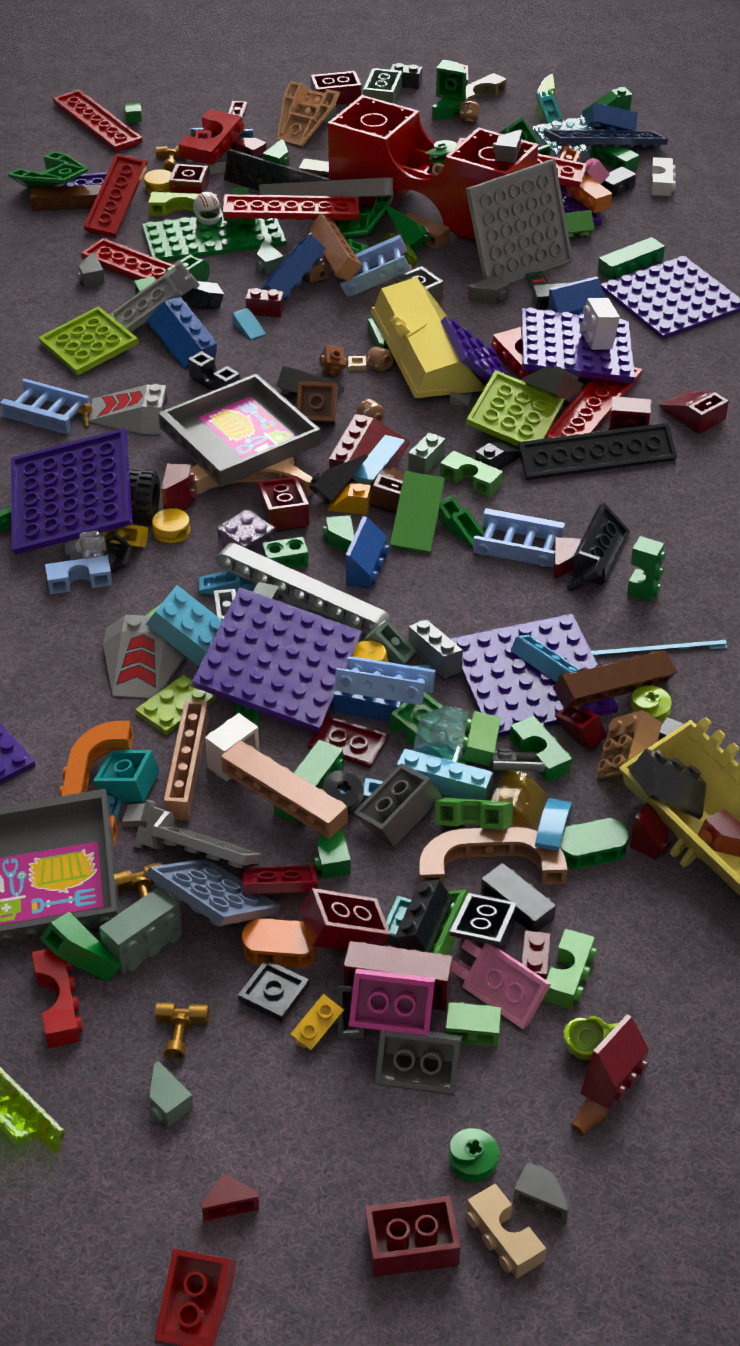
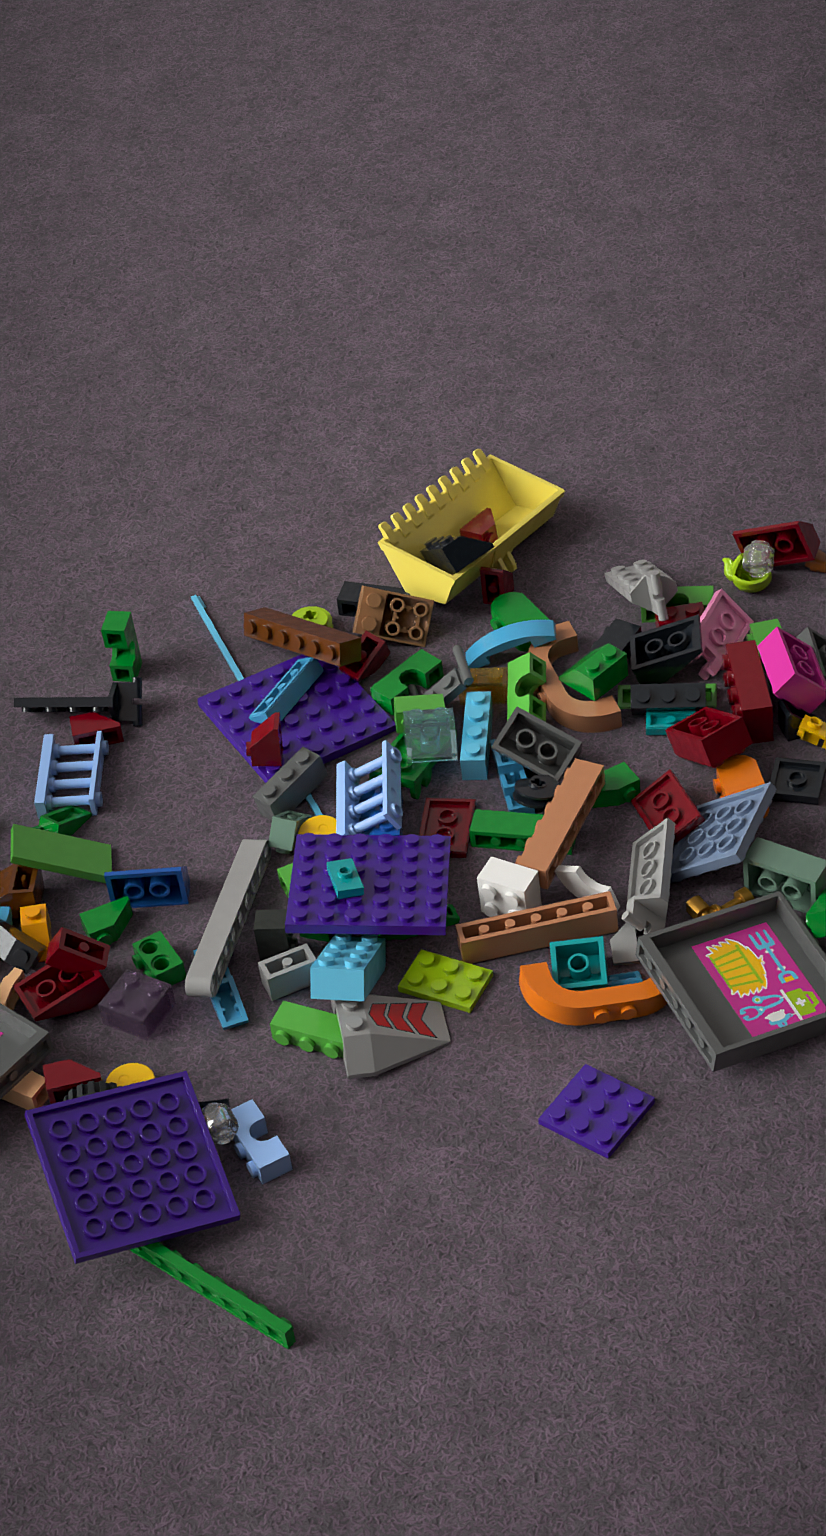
camera: 100 degrees left, 0 degrees up
none -> dark red slope [45,927,110,973]
none -> dark red slope [246,712,283,766]
none -> teal plate [327,858,364,899]
none -> white tile [554,865,620,911]
none -> green slope [559,643,628,701]
none -> light grey hinge [605,560,678,621]
none -> clear head [742,540,775,578]

